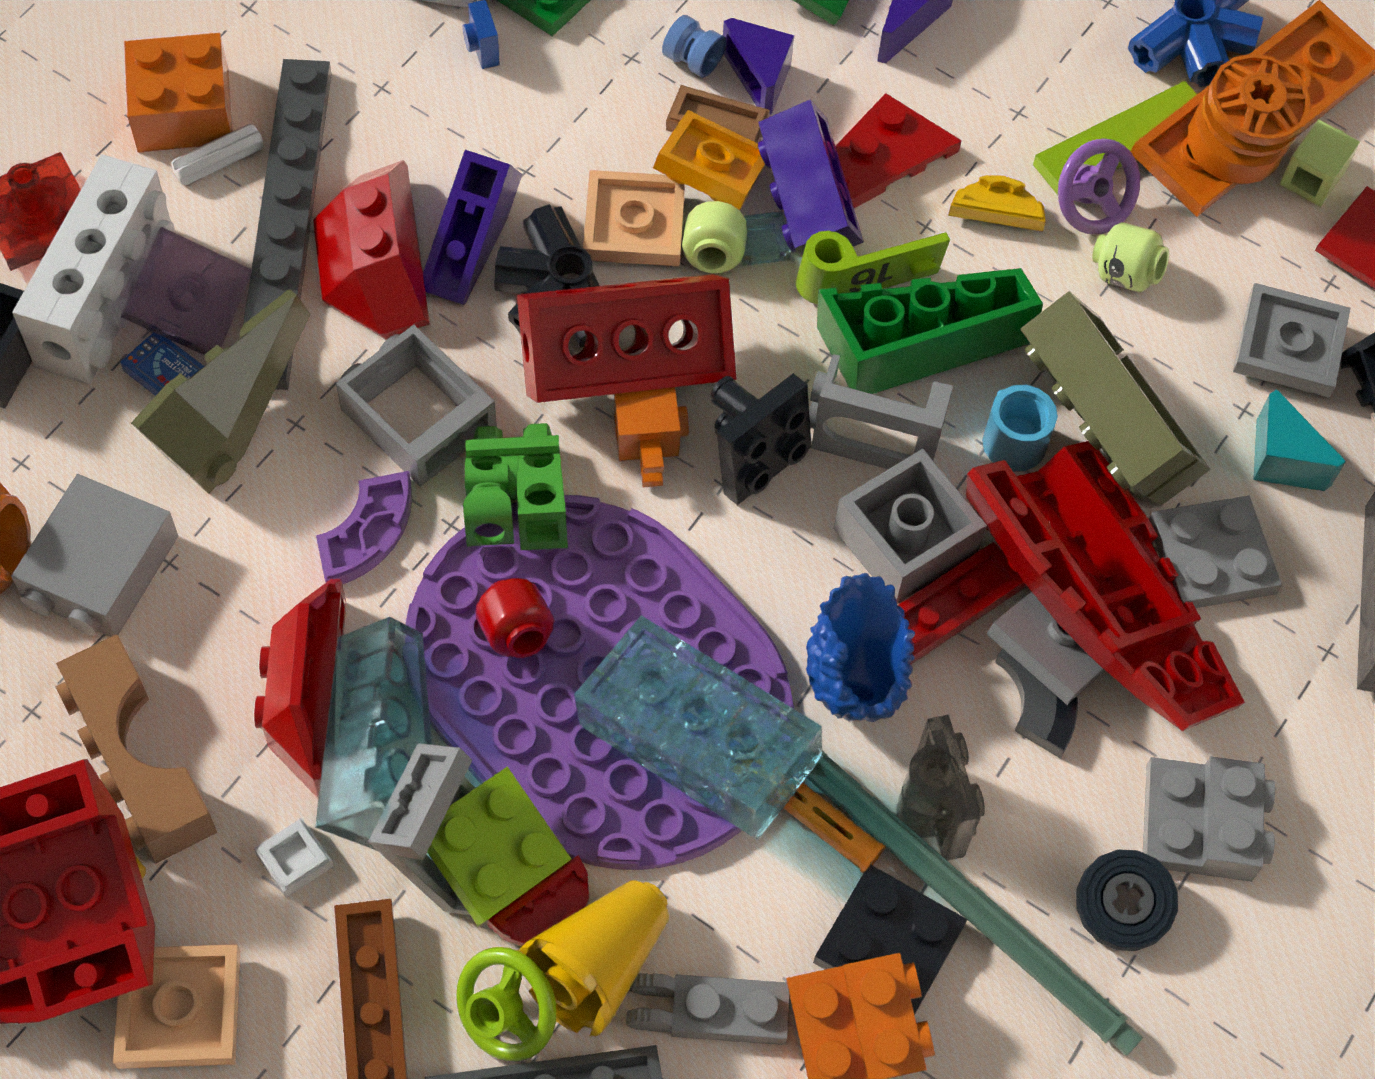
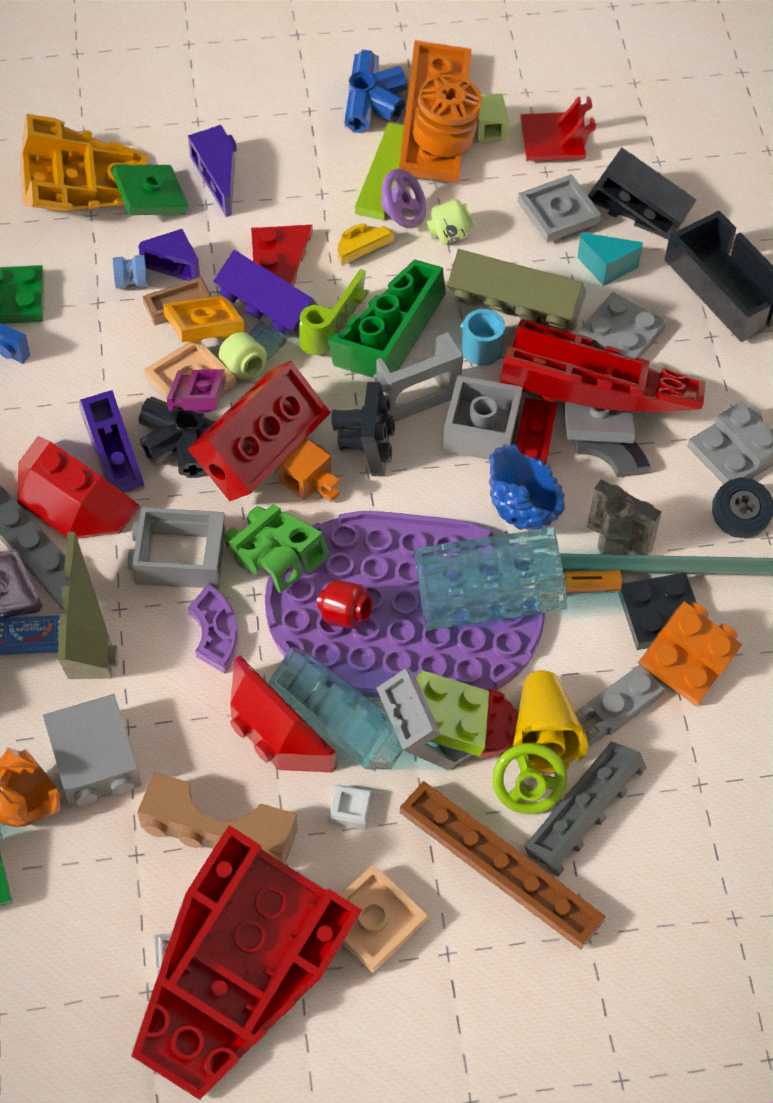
camera: 40 degrees left, 5 degrees down
none -> magenta plate [167,369,226,413]

